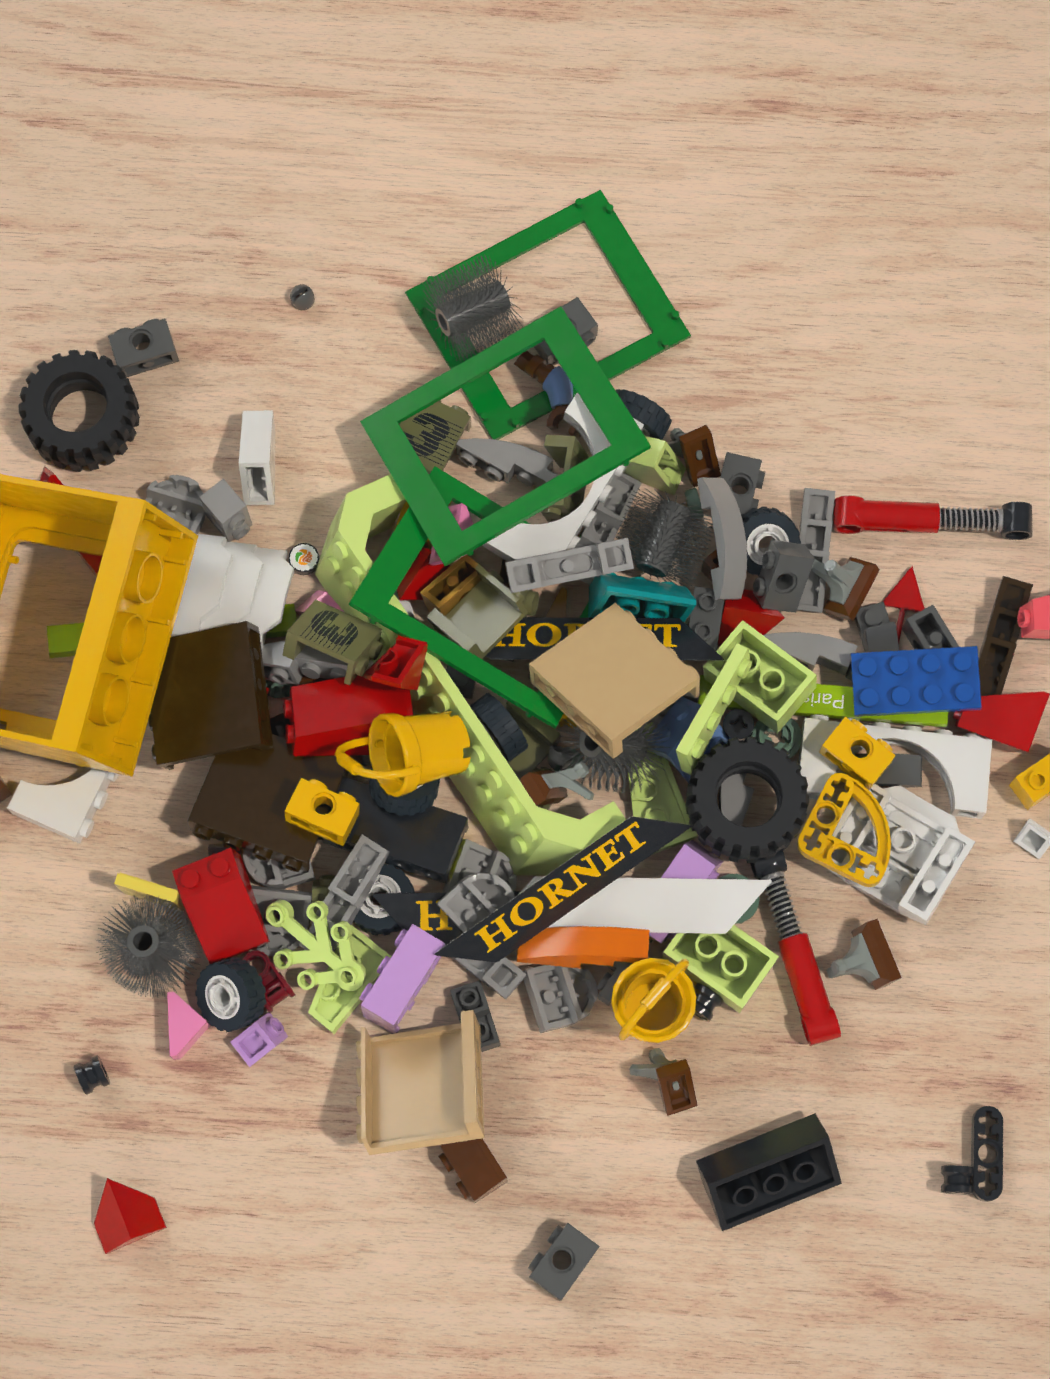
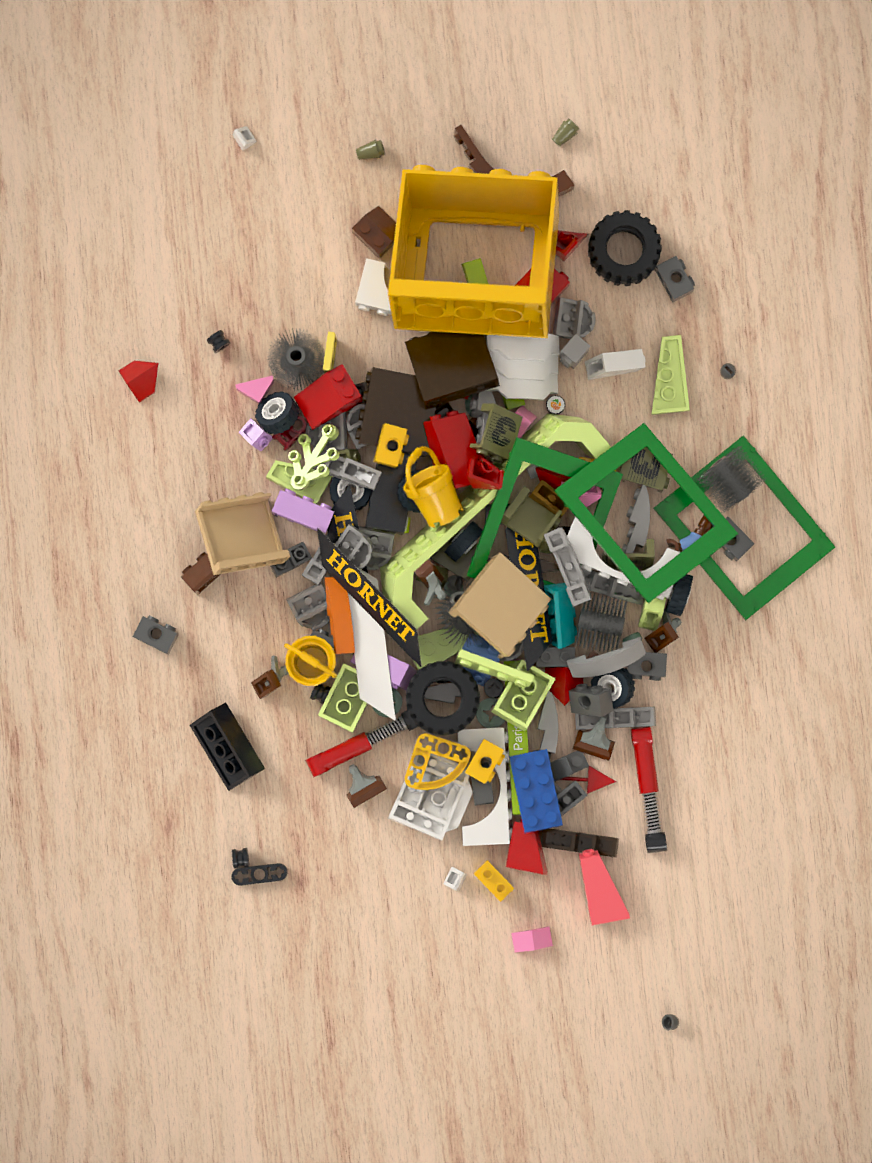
camera: 75 degrees right, 10 degrees up
none -> yellowish green wing [651,335,690,415]

